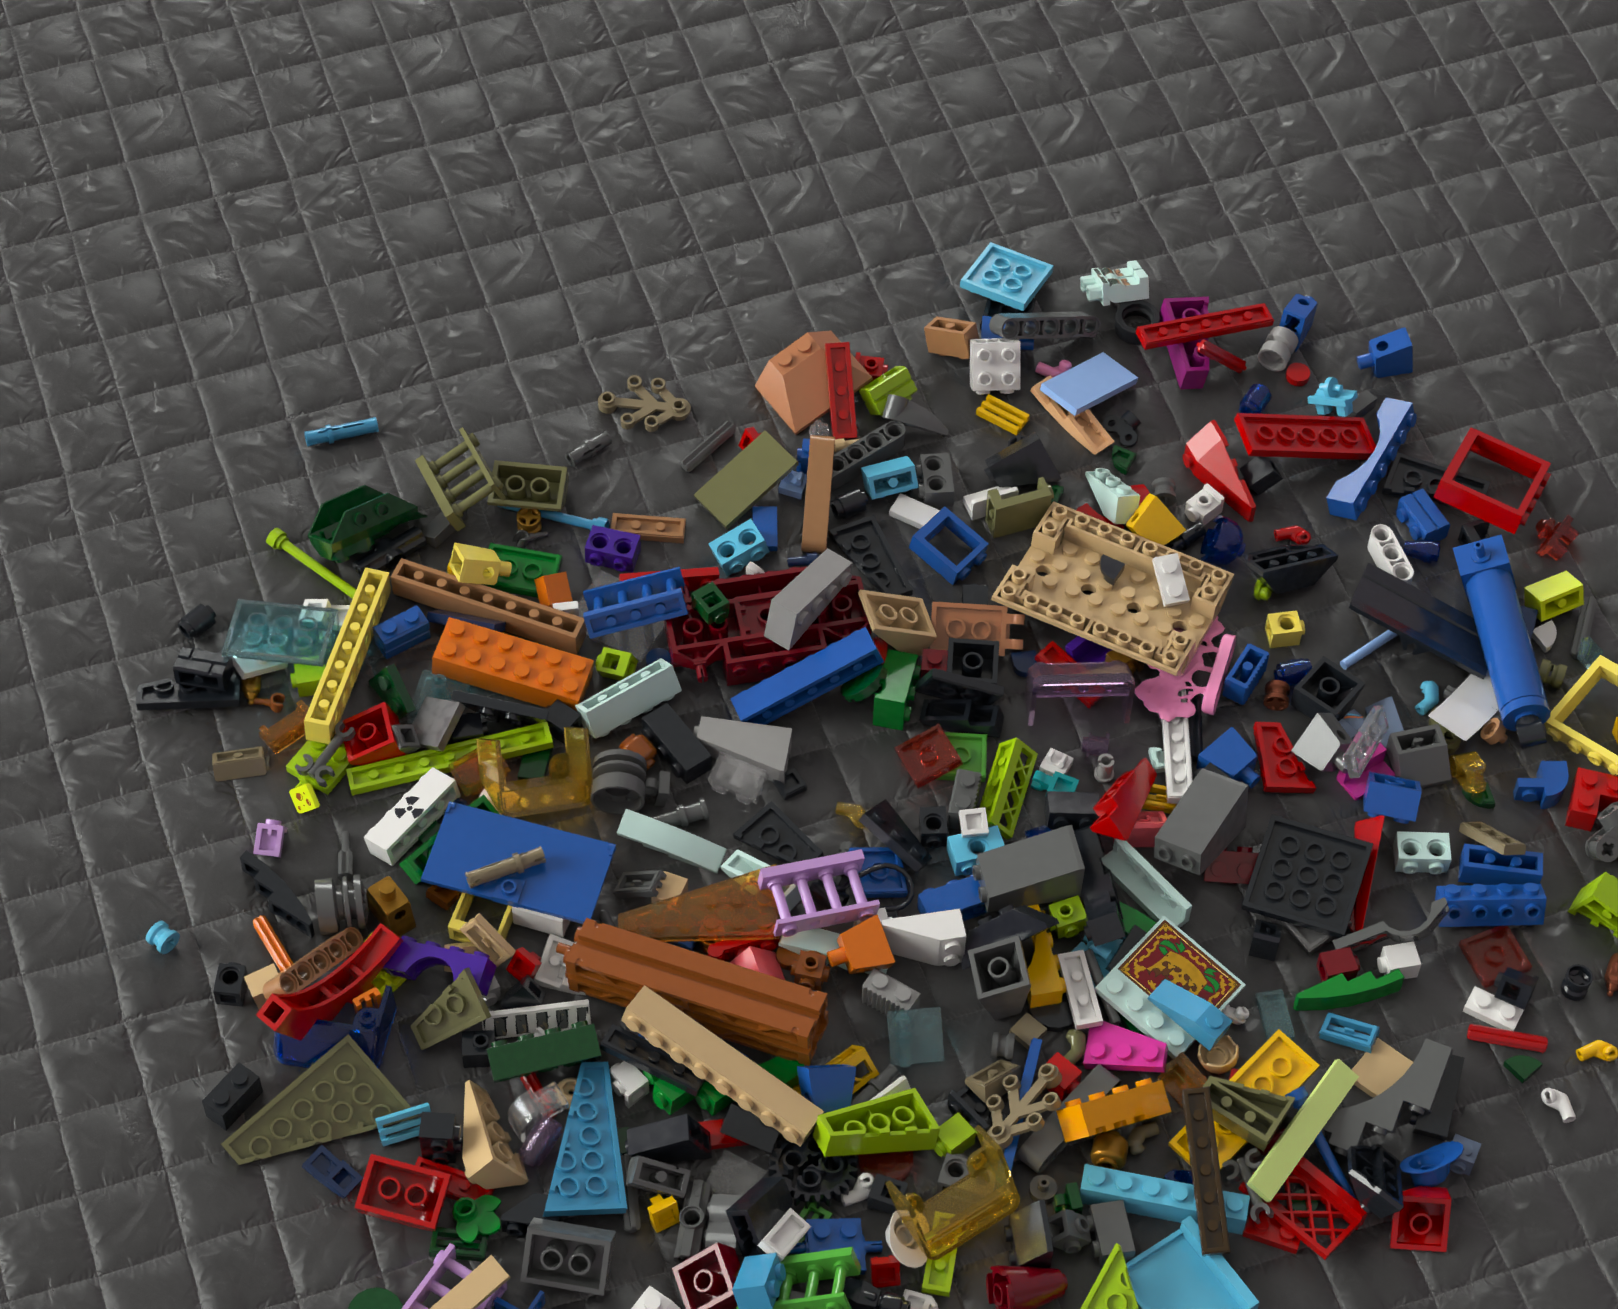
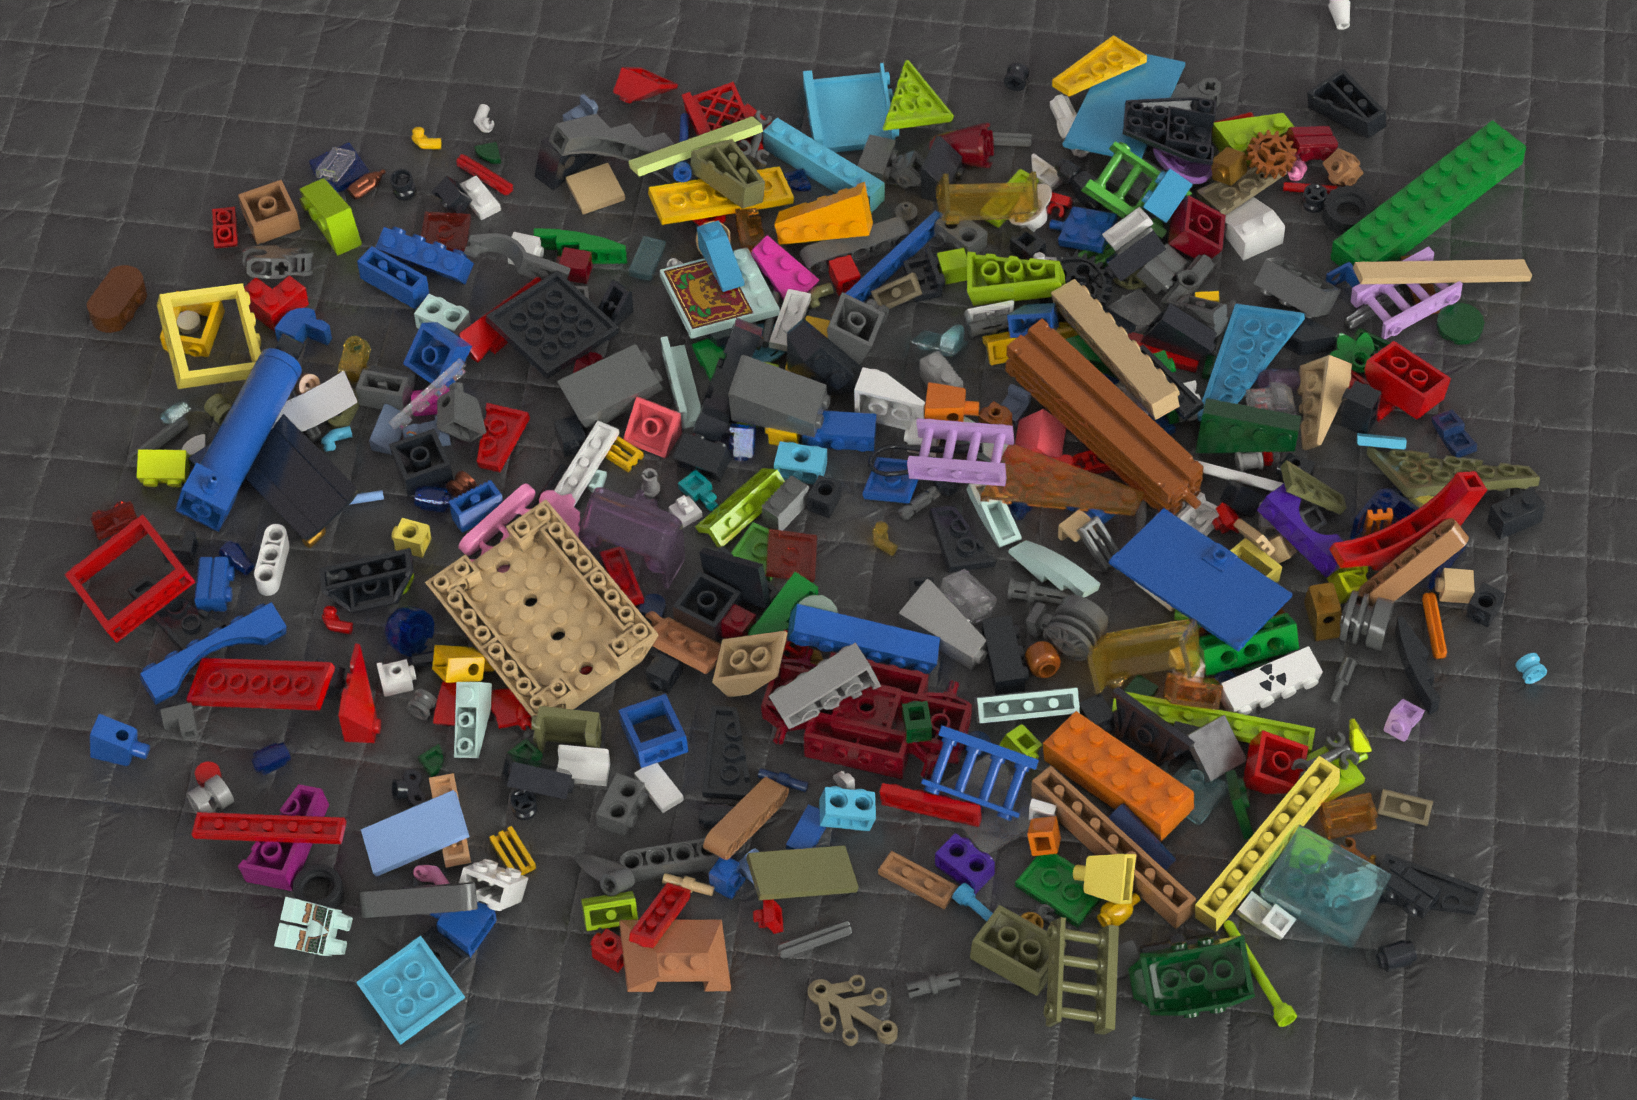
camera: 150 degrees left, 0 degrees up
blue brick [372,605,431,659] -> none
dark grey slope [391,724,421,755] -> none
dark tan pin [465,846,546,889] -> none
clear plate [809,420,828,436] -> none
black wing [858,799,932,873] -> none
medium azure brick [861,456,919,500] -> none
medium nougat brick [924,316,979,359] -> none
white tile [959,807,989,838] -> none
dark tan plant [986,1063,1062,1149] -> none
dark green tile [1053,1182,1083,1215] -> none
red wedge [1090,757,1157,841] -> none
black tile [1100,554,1125,586] -> none
white plate [1152,553,1190,607] -> none
dark brown tile [1181,1086,1230,1256] -> none
red axle [1196,339,1247,373] -> none
blue torso [1196,727,1261,788] -> none
blue torso [1279,294,1318,352] -> none
medium azure hips [1307,377,1358,417] -> none
dark azure tile [1319,1012,1380,1053] -> none
black wedge [1347,1144,1404,1218] -> none
blue piece [1400,1141,1464,1187] -> none
dark tan tile [1459,822,1526,855] -> none

